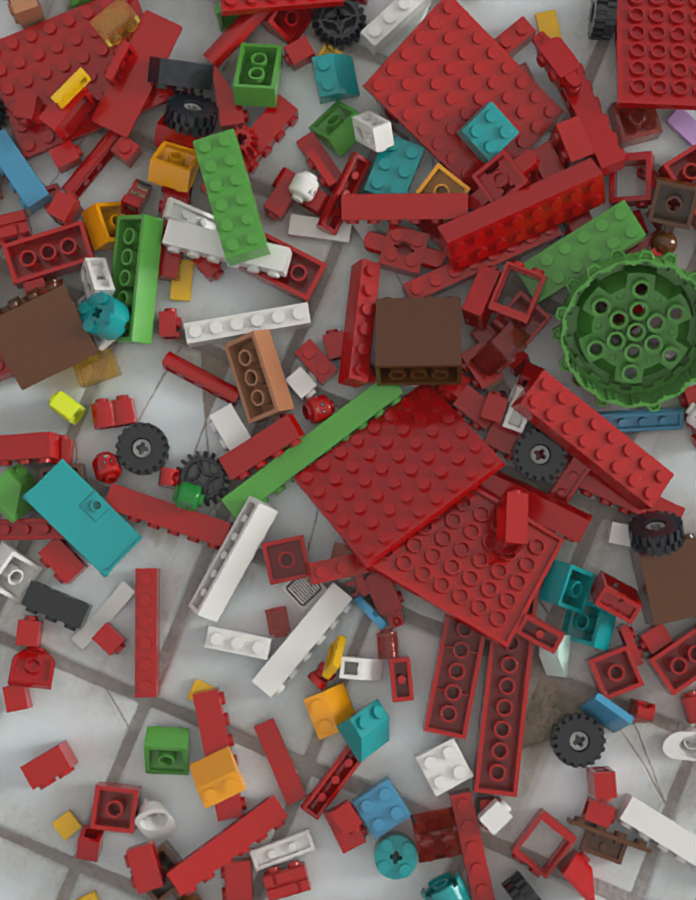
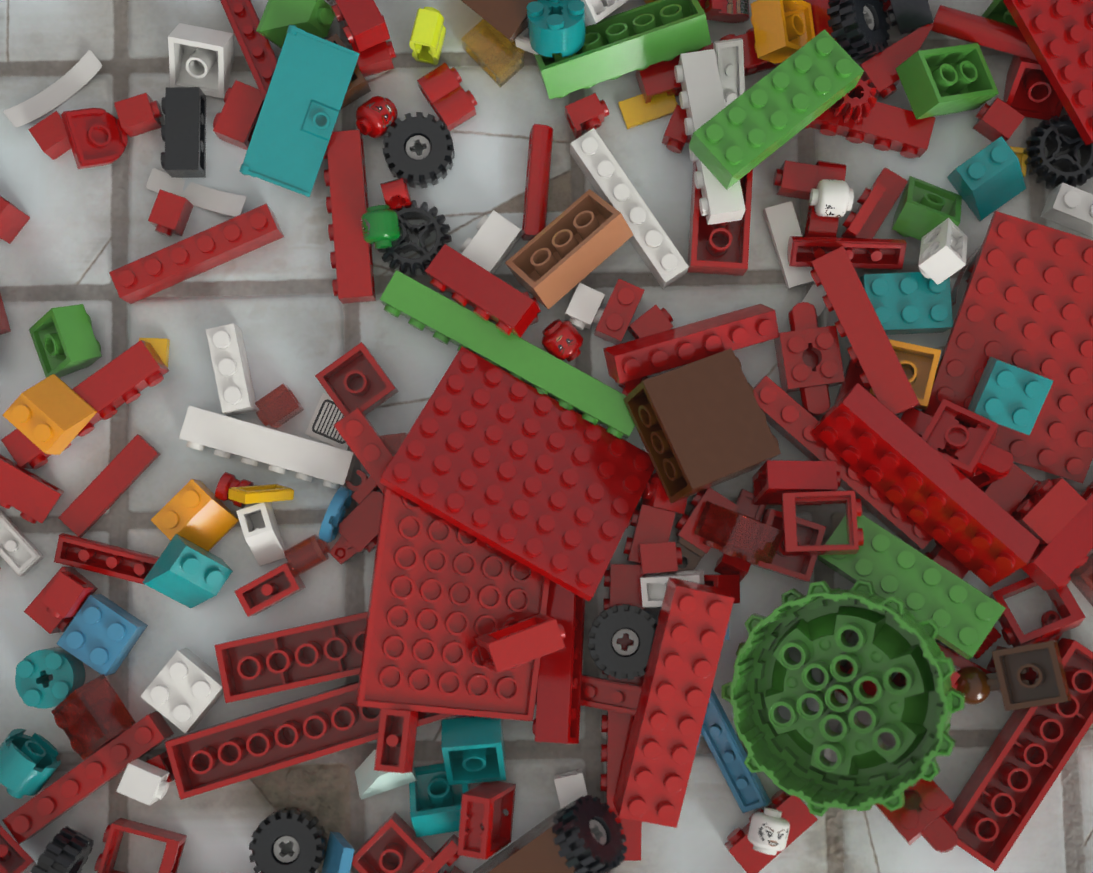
camera: 70 degrees right, 0 degrees up
white brick [188,495,278,622] -> none

